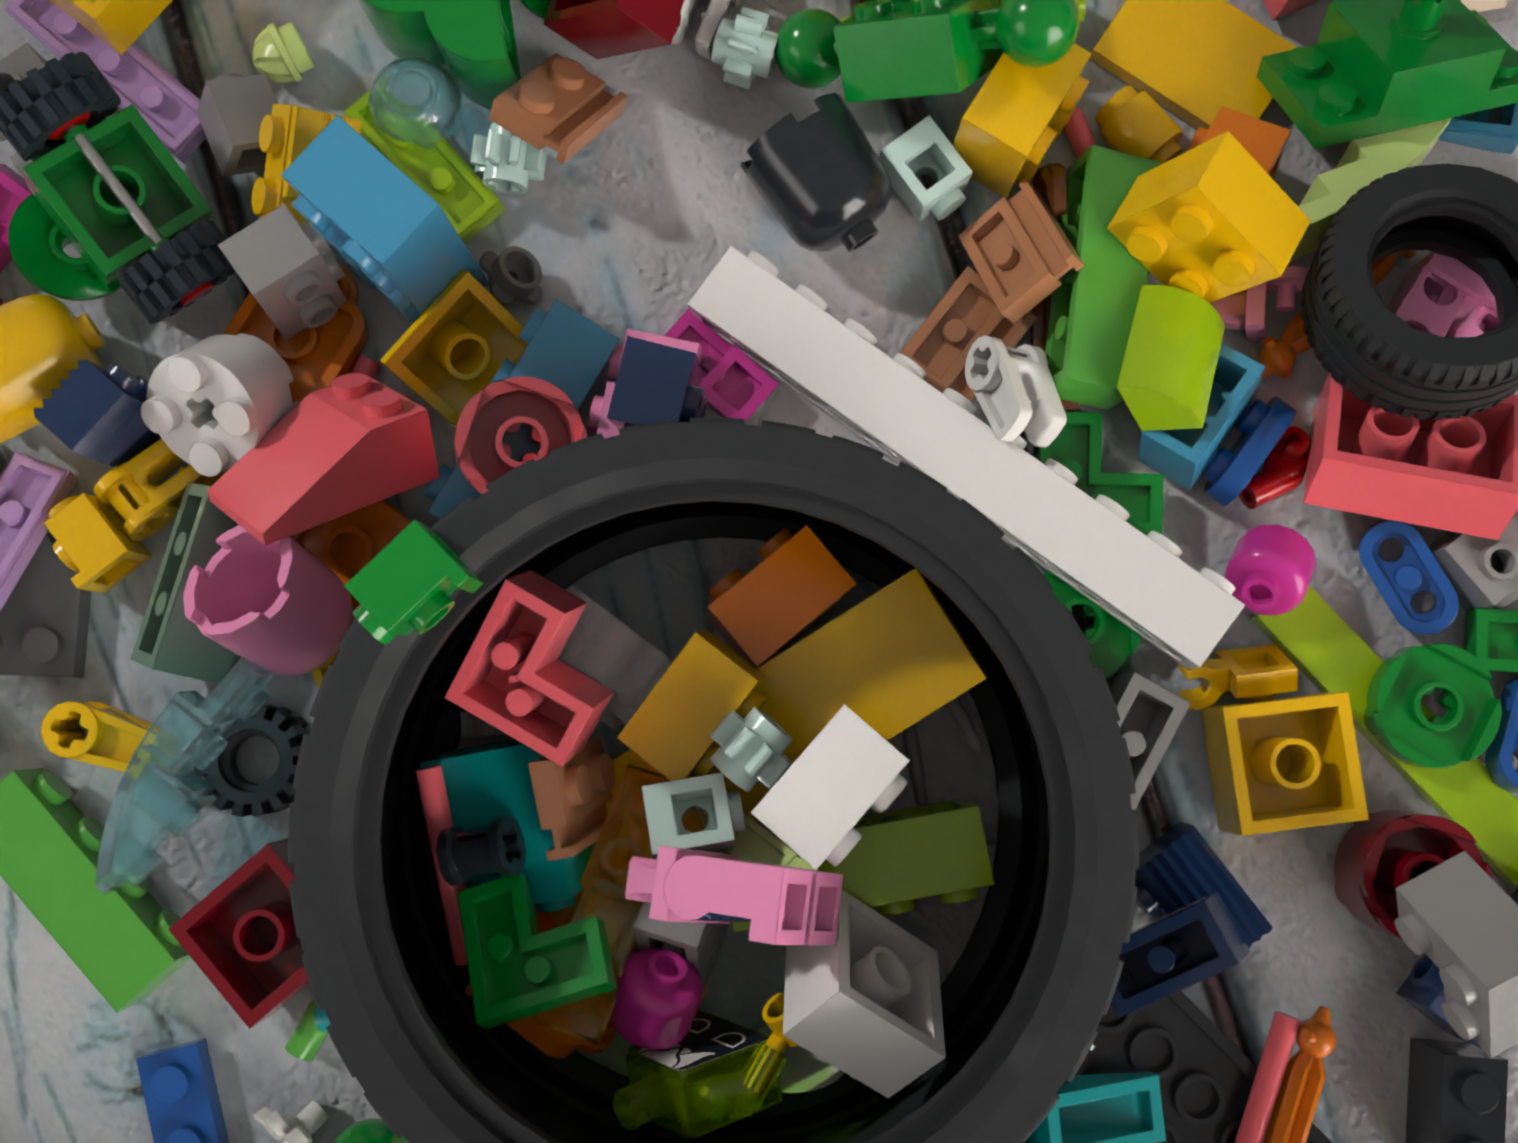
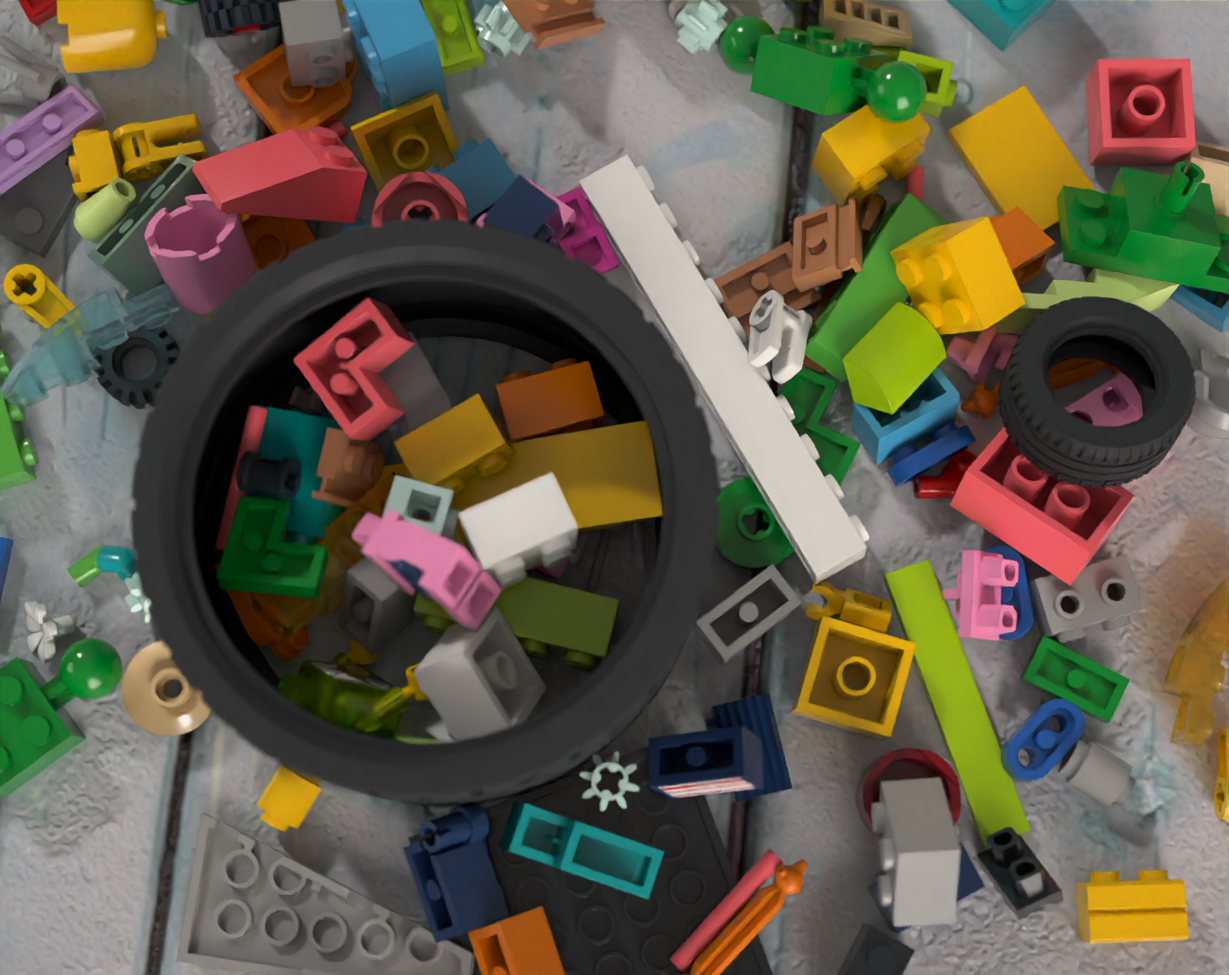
camera: 20 degrees right, 5 degrees down
dark blue brick [34,360,161,468] -> none
white brick [141,333,299,477] -> none
dark red brick [168,838,309,1029] -> none
green brick [344,519,484,645] -> none
dark grey plate [479,246,543,306] -> none
dark pink head [609,948,703,1050] -> none
light aqua gear [709,706,793,792] -> none
black cylinder [740,92,891,252] -> none
light aqua brick [879,115,972,222] -> none
yellow brick [1095,85,1184,165] -> none
dark pink head [1225,525,1316,615] -> none
green plate [1364,644,1502,769] -> none
none -> yellowish green cone [73,178,136,243]
none -> bright pink hips [942,550,1019,641]

